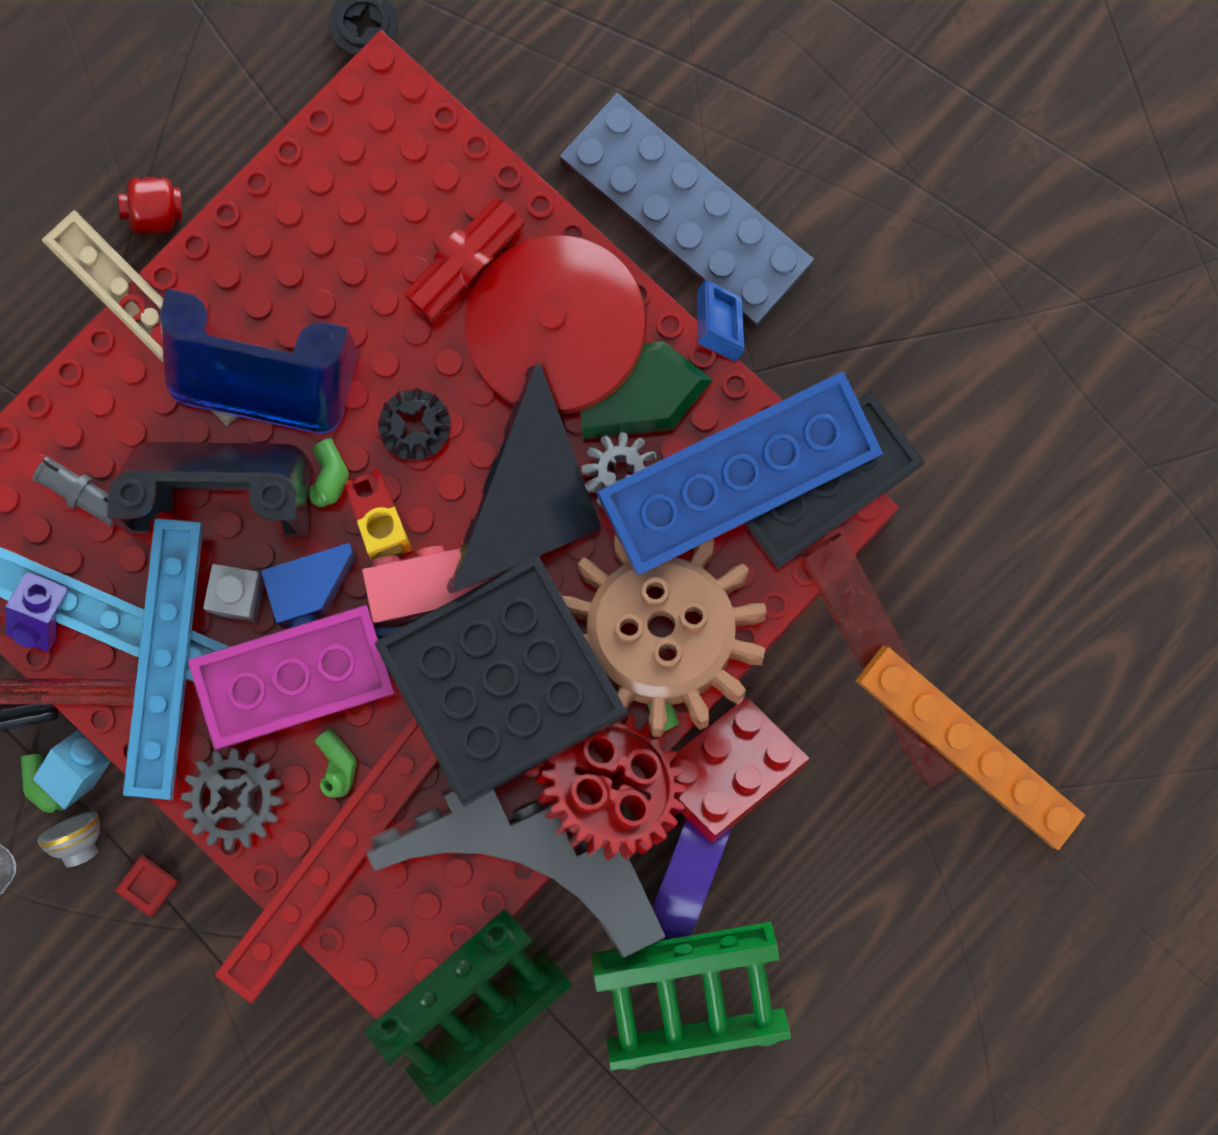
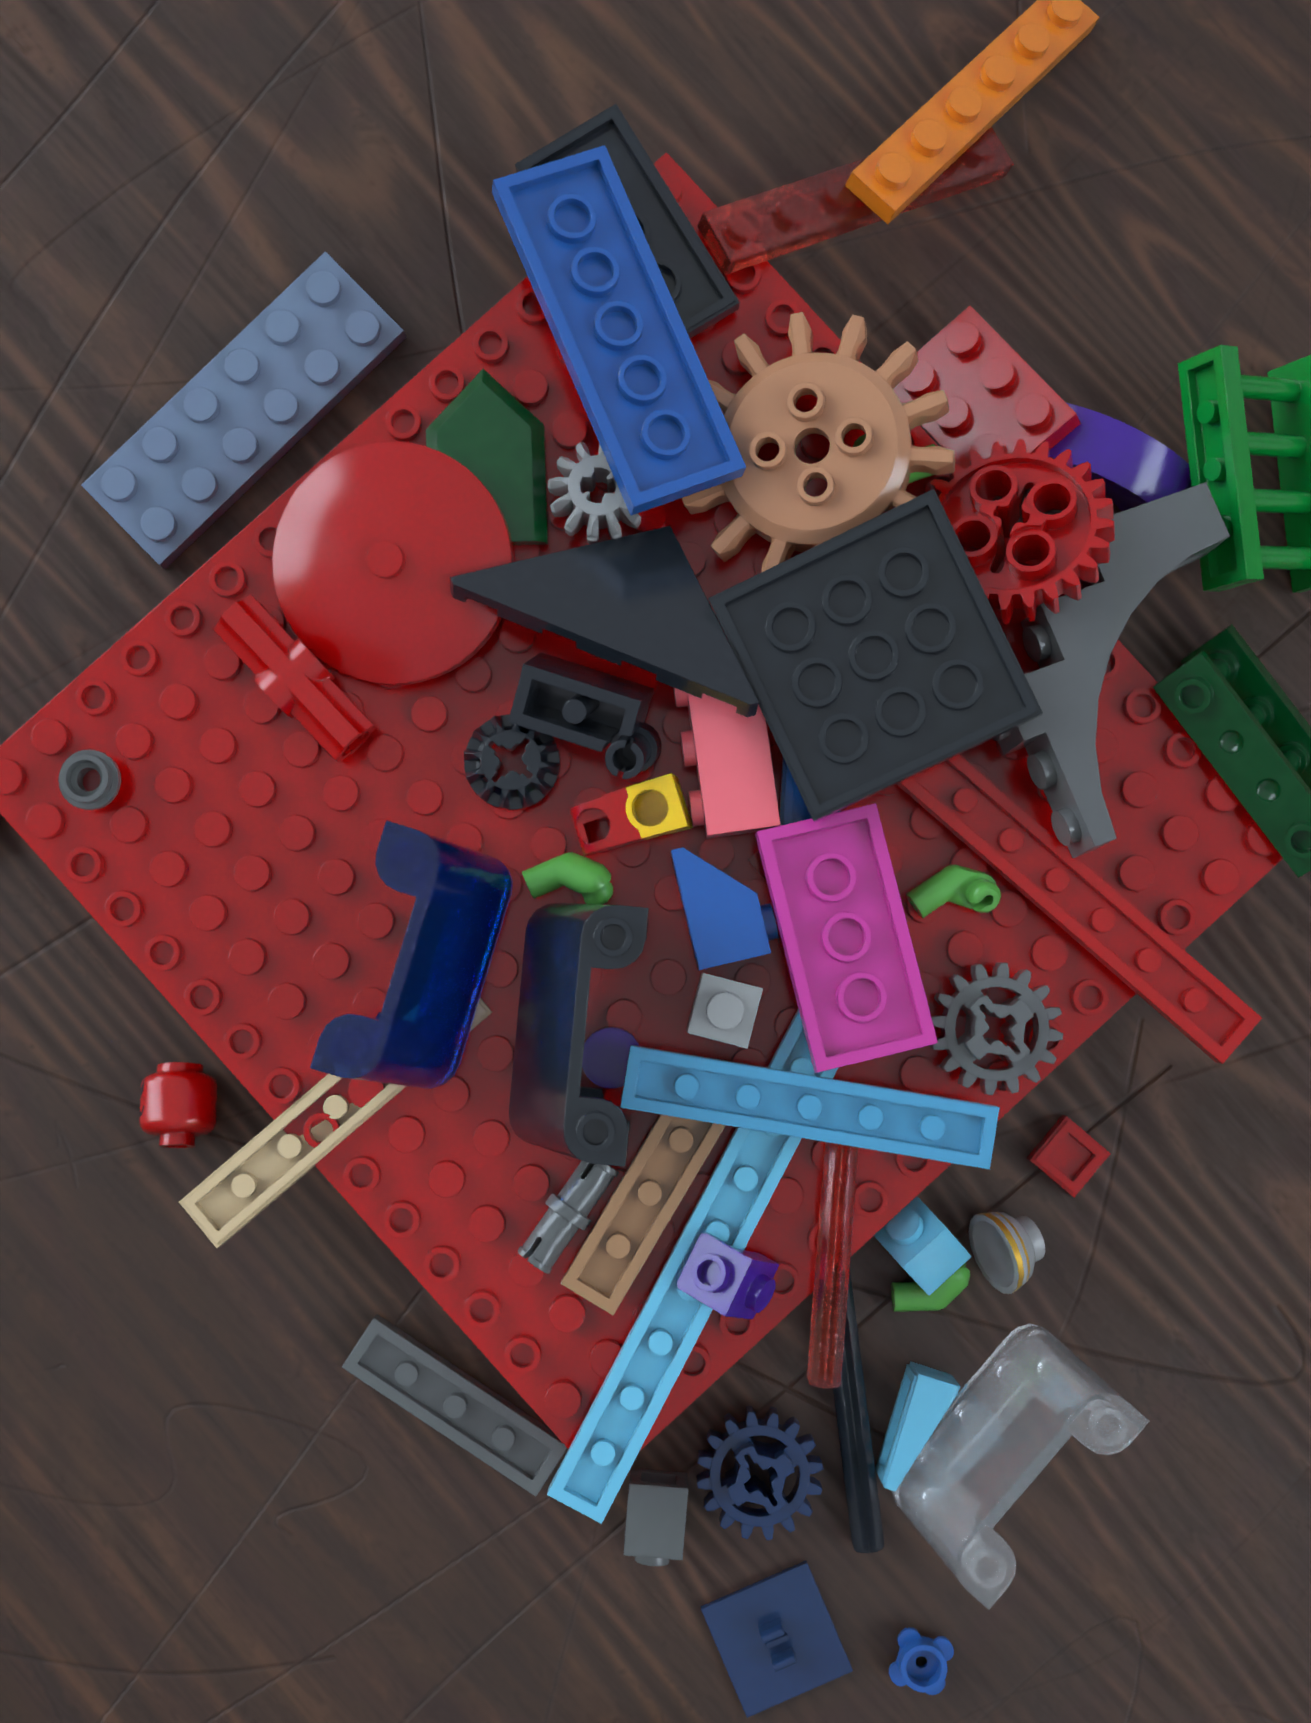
camera: 90 degrees left, 5 degrees up
blue tile [697,280,745,362] -> none
none -> dark grey plate [59,750,121,810]
none -> black hinge [508,653,662,779]
none -> medium nougat plate [561,1114,726,1315]
none -> dark purple tile [582,1027,639,1088]

